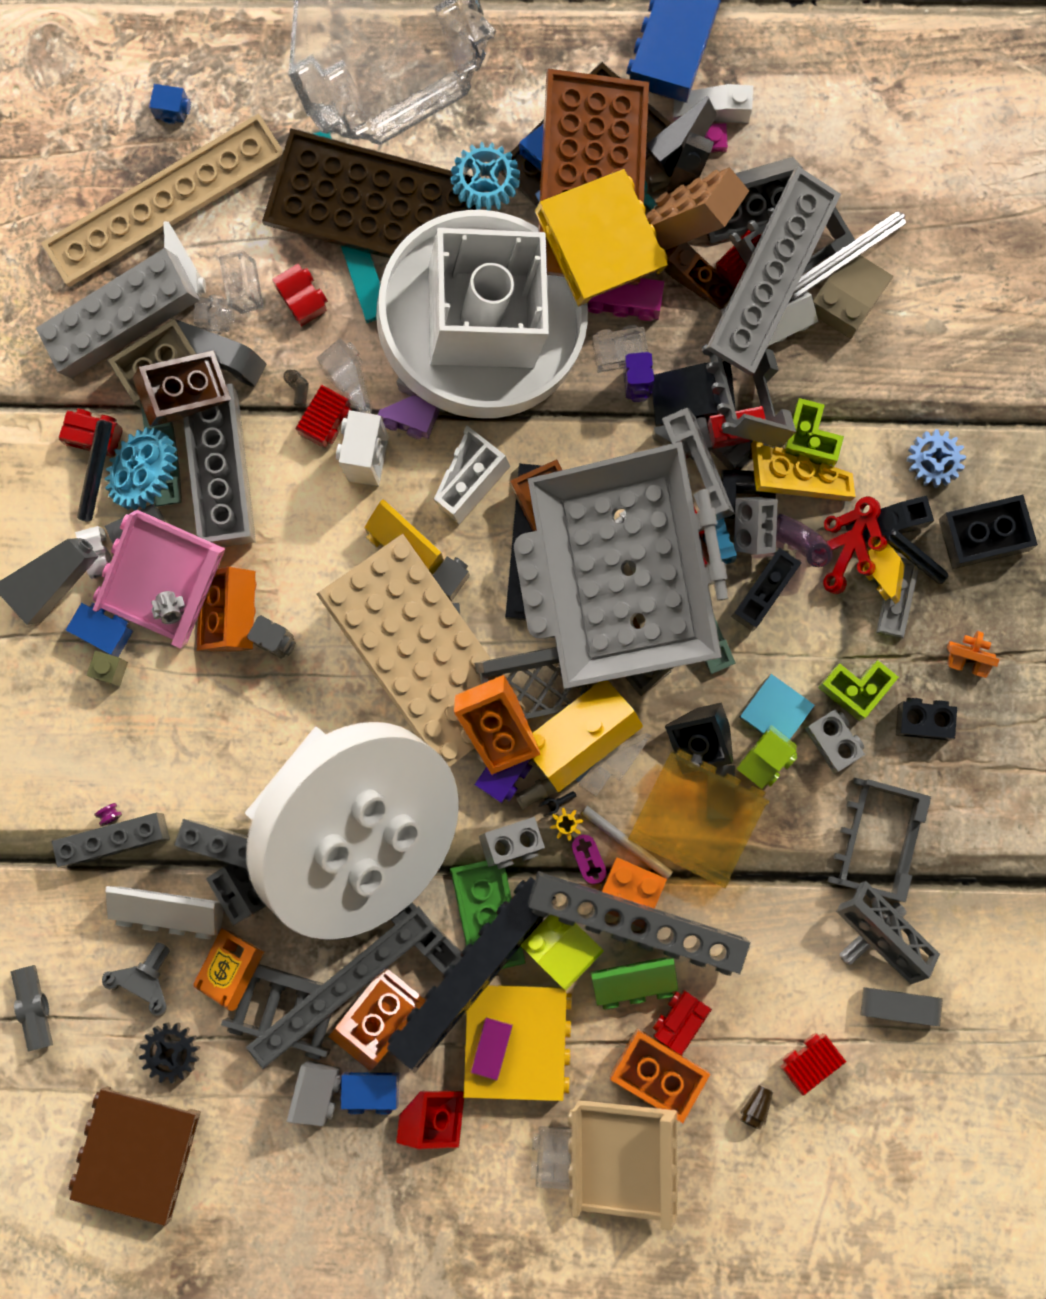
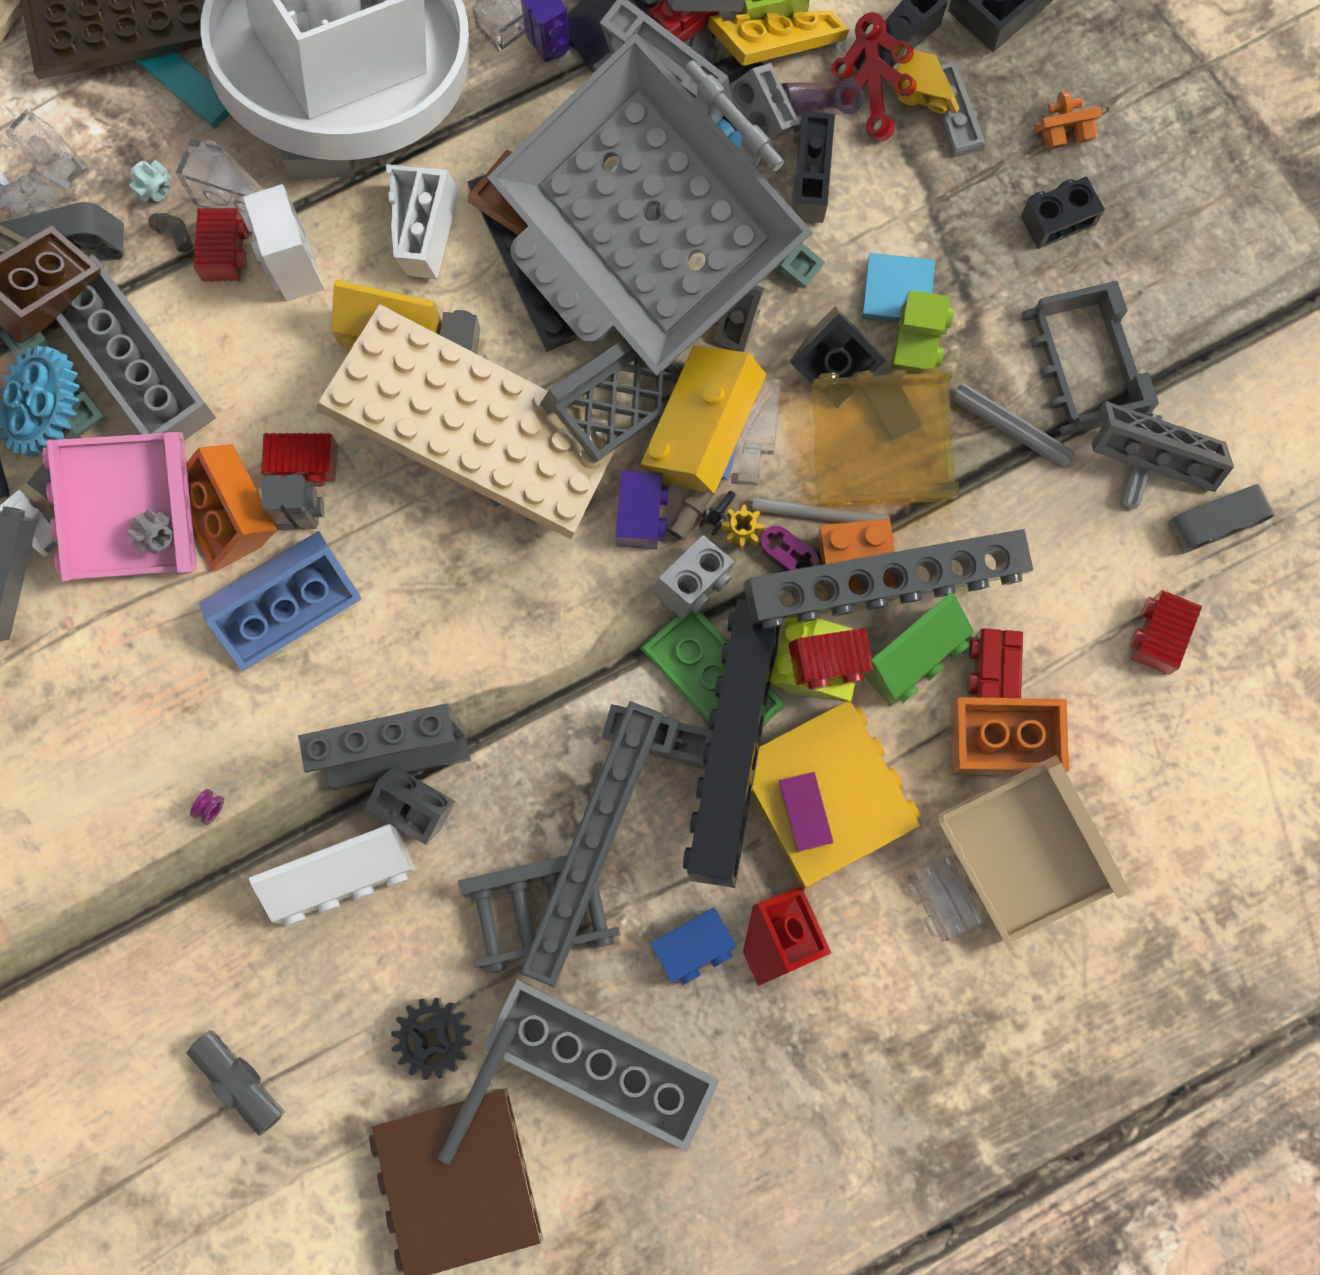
camera: 35 degrees left, 5 degrees down
dark grey brick [52,812,170,868] -> none
blue brick [66,602,133,657] -> none
olive brick [86,650,128,687] -> none
dark grey axle [102,943,170,1016] -> none
orange container [193,928,264,1011] -> none
white piece [245,722,459,939] -> none
red brick [272,264,328,327] -> none
light grey slope [287,1060,342,1126] -> none
orange slope [328,968,426,1071] -> none
medium lavender slope [378,395,439,440] -> none
orange slope [454,675,540,775] -> none
dark brown cone [740,1085,773,1130] -> none
light grey brick [804,709,865,773] -> none
lime brick [818,660,899,722] -> none
black axle [885,529,949,584] -> none
none -> light aqua gear [129,160,171,203]
none -> medium blue slope [199,531,362,672]
none -> red brick [261,432,338,487]
none -> dark grey bar [437,1018,519,1164]
none -> light grey brick [483,979,719,1152]
none -> red brick [788,628,874,690]
none -> light grey axle [952,383,1074,468]

